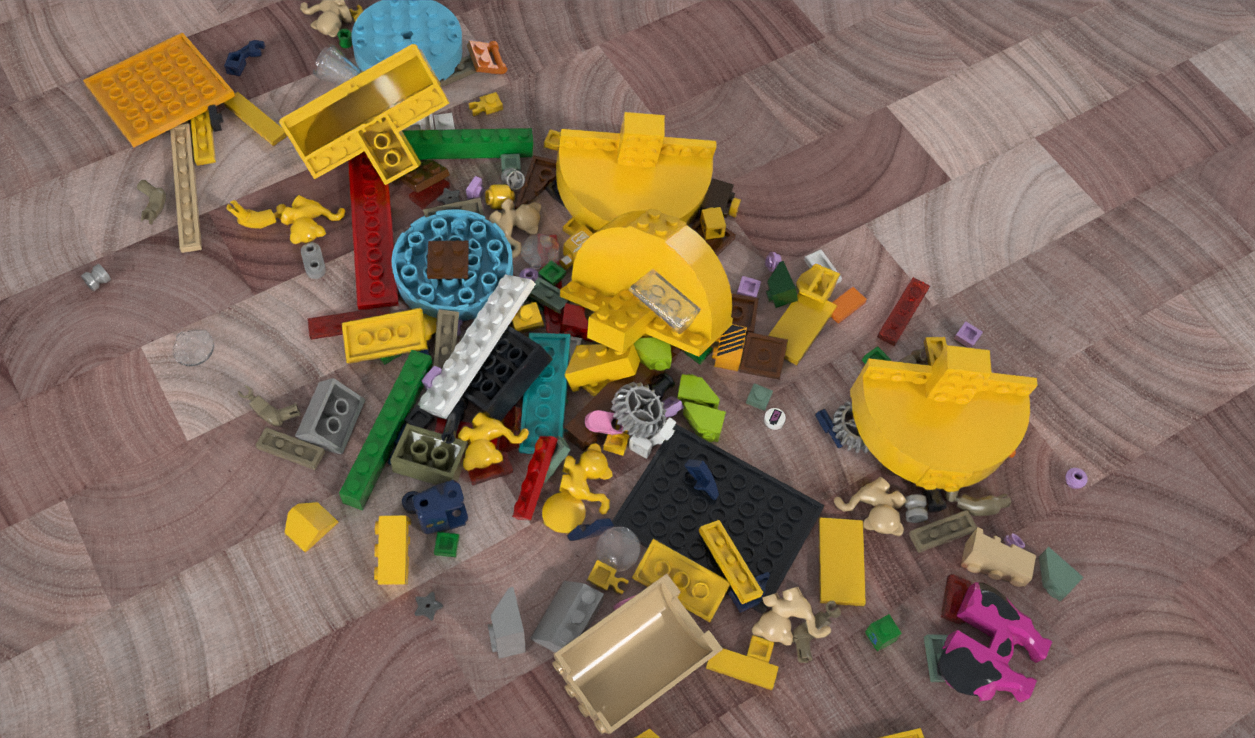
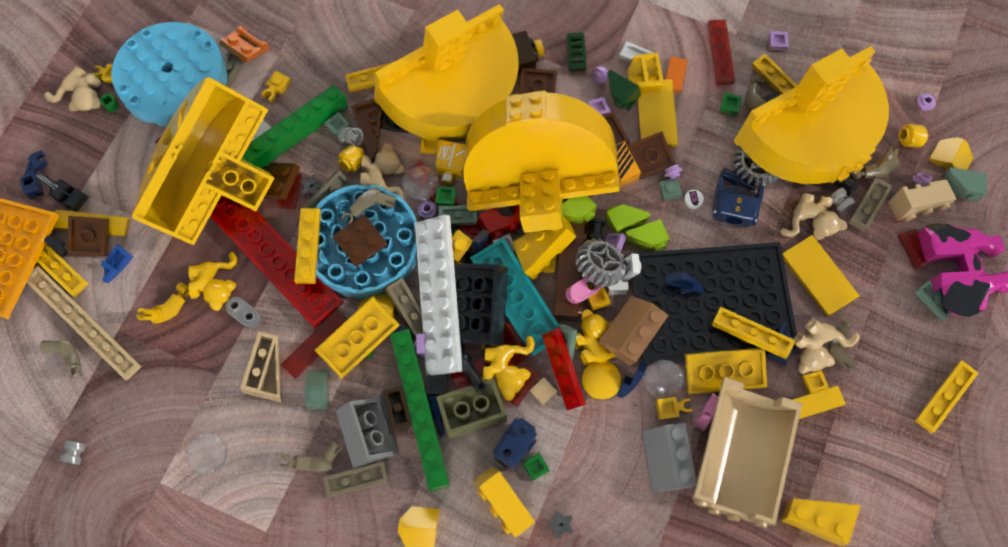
camera: 30 degrees left, 10 degrees up
clear cone [313,44,362,85] -> none
dark blue tile [402,491,419,514] -> none
lavender plate [466,176,484,200] -> none
light grey slope [488,587,526,659] -> none
clear slope [629,269,701,335] -> none
yellow brick [700,207,726,240] -> none
green brick [865,614,902,652] -> none
none -> black beam [35,171,89,212]
none -> reddish brown plate [67,216,109,257]
none -> blue slope [101,244,134,283]
none -> tan wedge [240,331,281,402]
none -> yellow plate [294,208,321,284]
none -> sand green slope [305,369,330,411]
none -> dark tan arm [342,188,397,226]
none -> dark brown brick [380,386,412,434]
none -> dark blue slope [465,229,490,263]
none -> tan tile [529,377,558,406]
none -> dark green slope [566,33,587,71]
none -> medium nougat slope [598,296,668,366]
none -> lavender plate [664,164,683,180]
none -> dark blue piece [712,176,764,227]
none -> yellow head [898,124,928,148]
none -> yellow slope [928,137,973,170]

